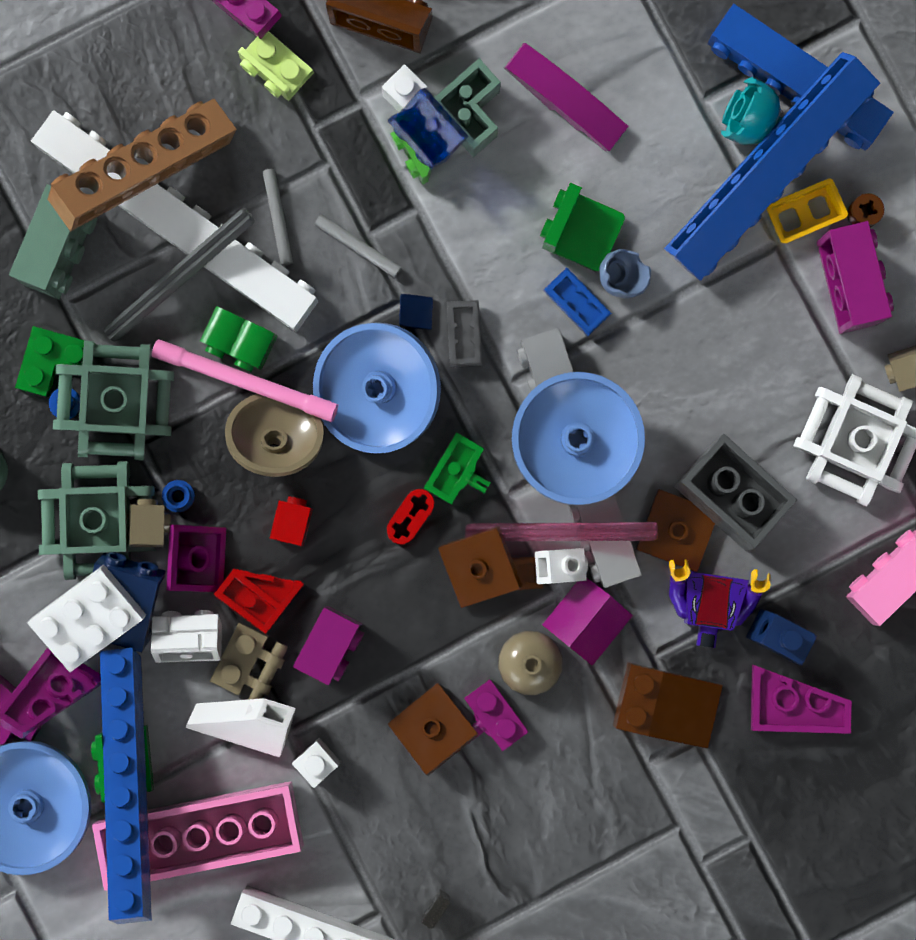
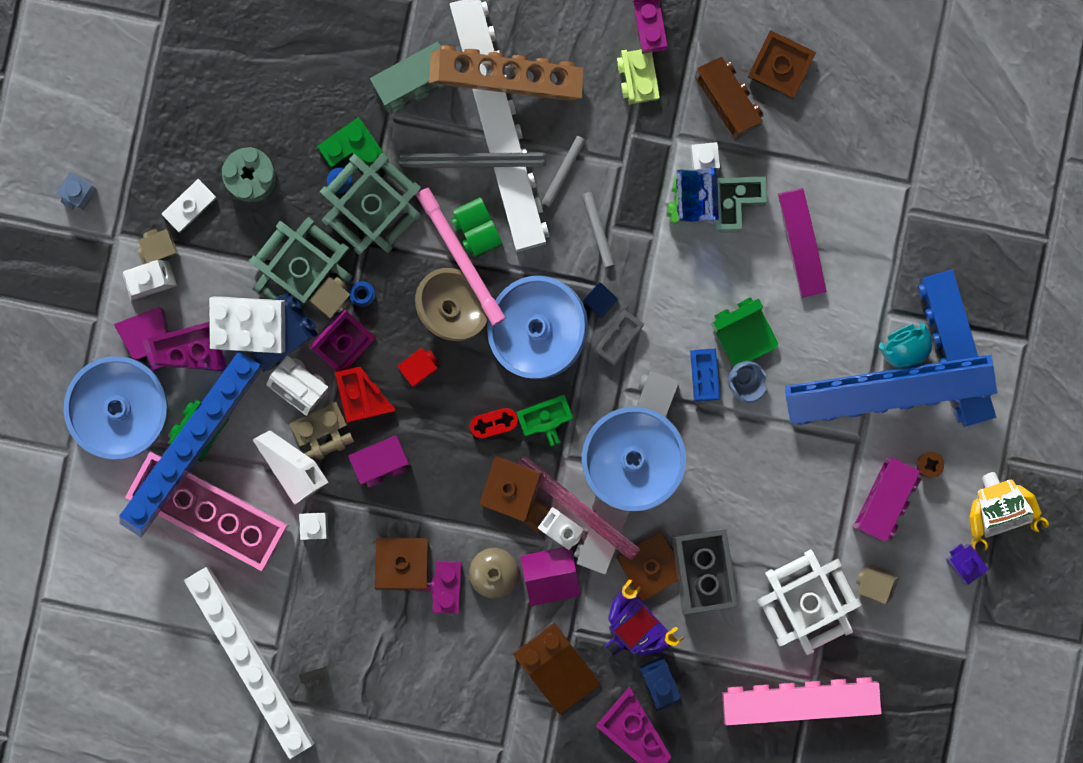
camera: 45 degrees right, 0 degrees up
yellow piece [766,178,848,244] -> none

